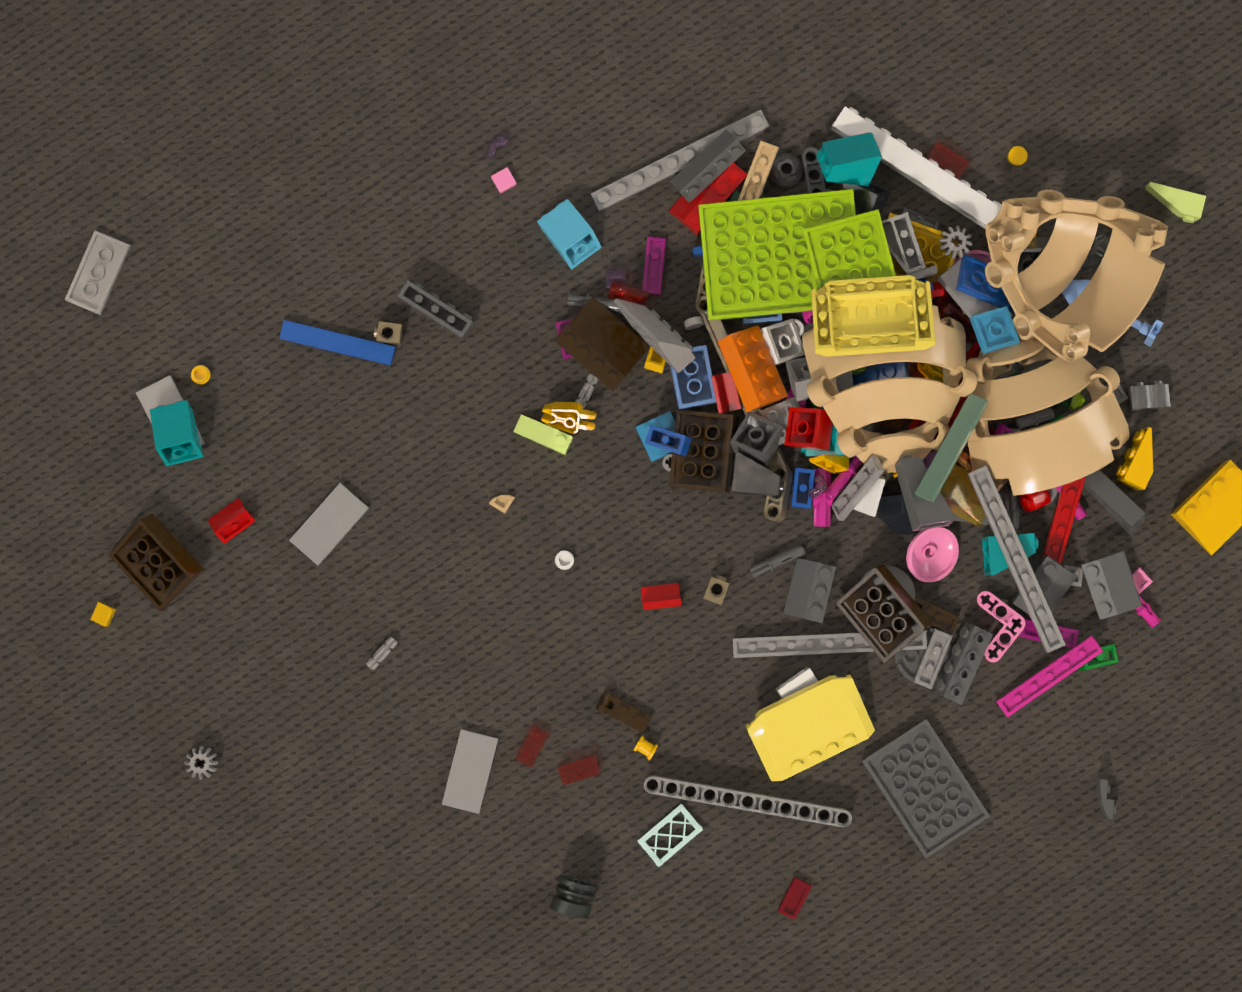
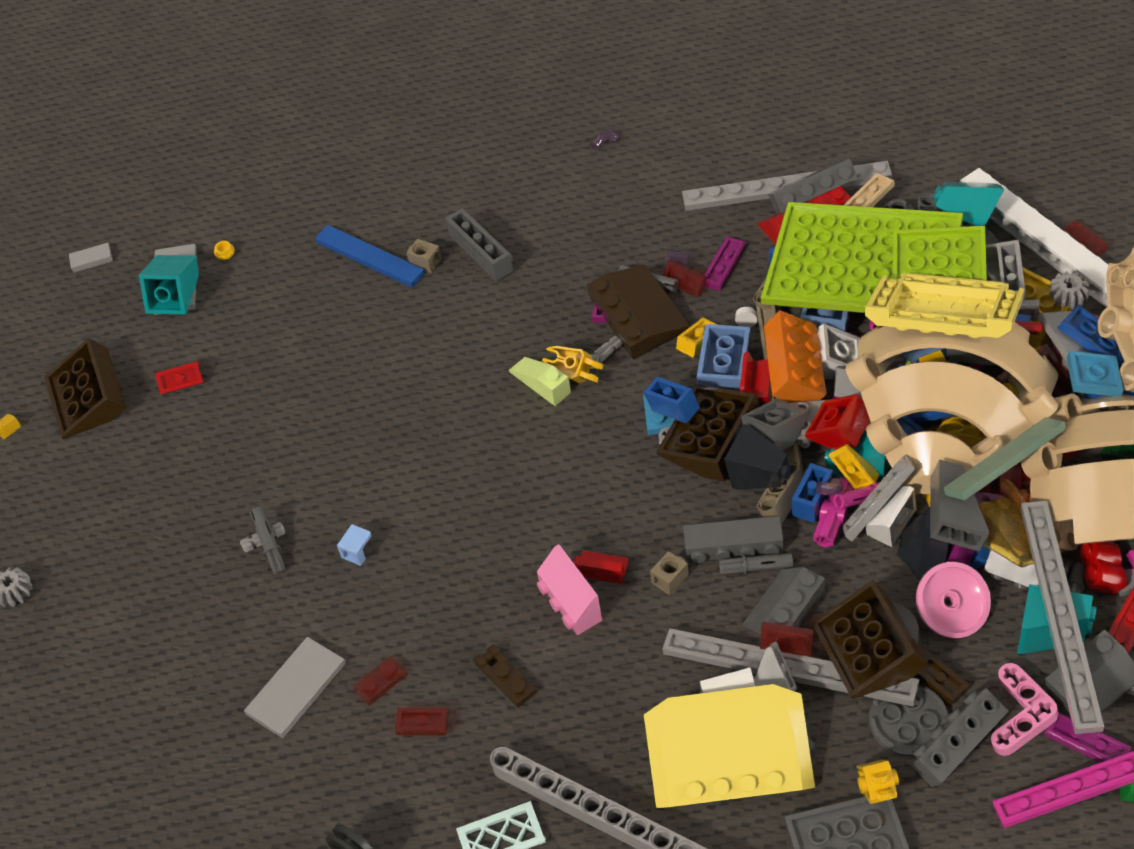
camera: 30 degrees right, 35 degrees down
light grey tile [65,230,131,315] -> none
light grey tile [289,483,369,566] -> none
tan tile [489,495,515,513] -> none
bright pink tile [491,167,517,194] -> none
medium azure slope [537,199,602,270] -> none
white tile [555,551,574,570] -> none
light grey slope [614,299,695,373] -> none
yellow bush [633,736,658,760] -> none
light grey tile [913,628,953,689] -> none
none -> light grey tile [69,243,113,273]
none -> dark grey axle [249,507,286,574]
none -> light blue panel [337,524,371,566]
none -> bright pink slope [537,544,602,635]
none -> dark grey brick [683,516,783,563]
none -> light grey slope [754,641,797,692]
none -> clear red plate [760,622,814,657]
none -> yellow hinge [857,759,899,804]

